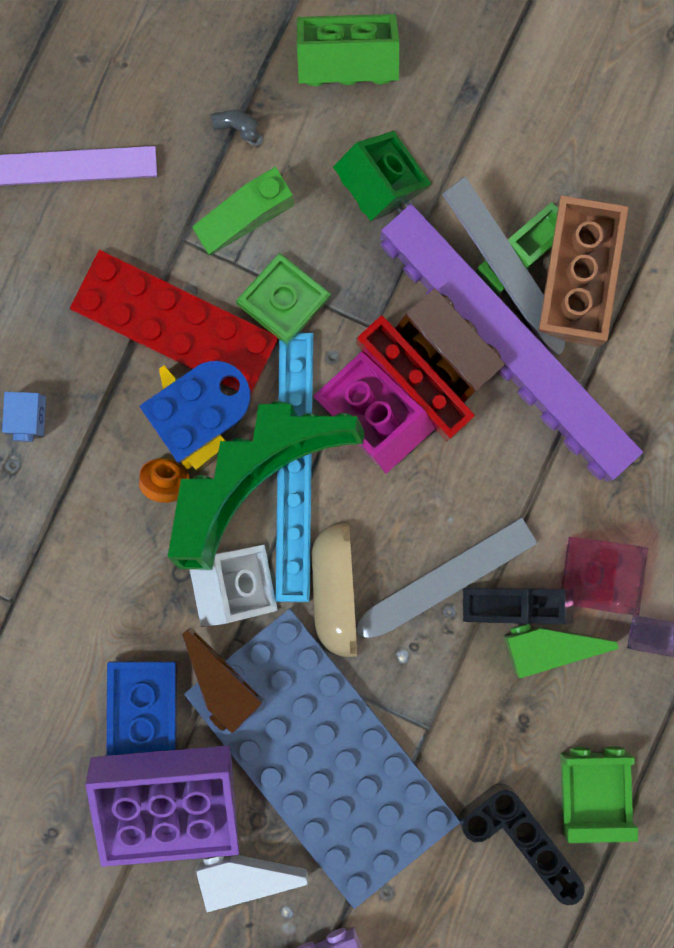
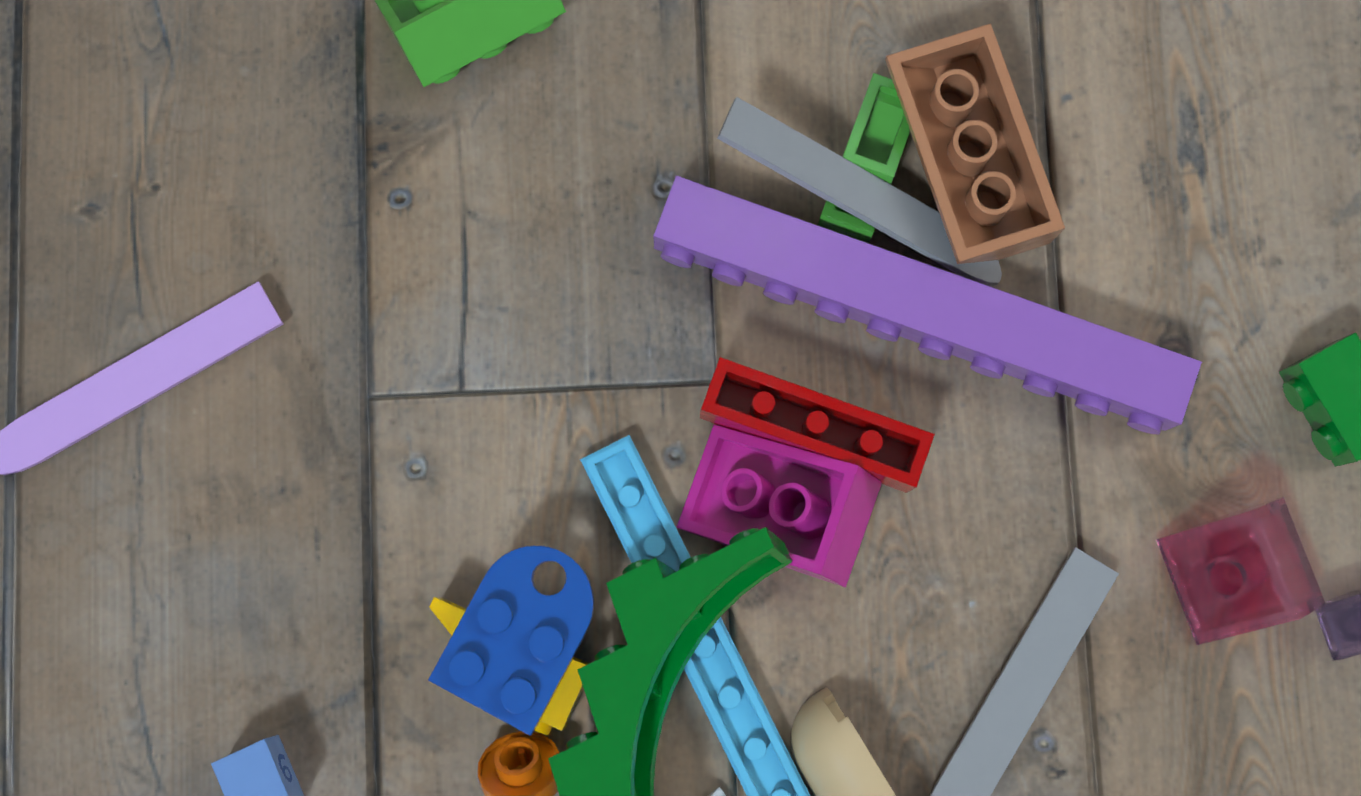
camera: 30 degrees left, 5 degrees down
red plate [69,249,279,395] -> none
bright green slope [192,166,294,256] -> none
dark grey arm [211,109,258,141] -> none
bright green tile [236,253,331,346] -> none
green slope [333,131,432,222] -> none
reddish brown slope [395,288,505,403] -> none
black slope [463,588,573,624] -> none
bright green slope [504,624,619,678] -> none

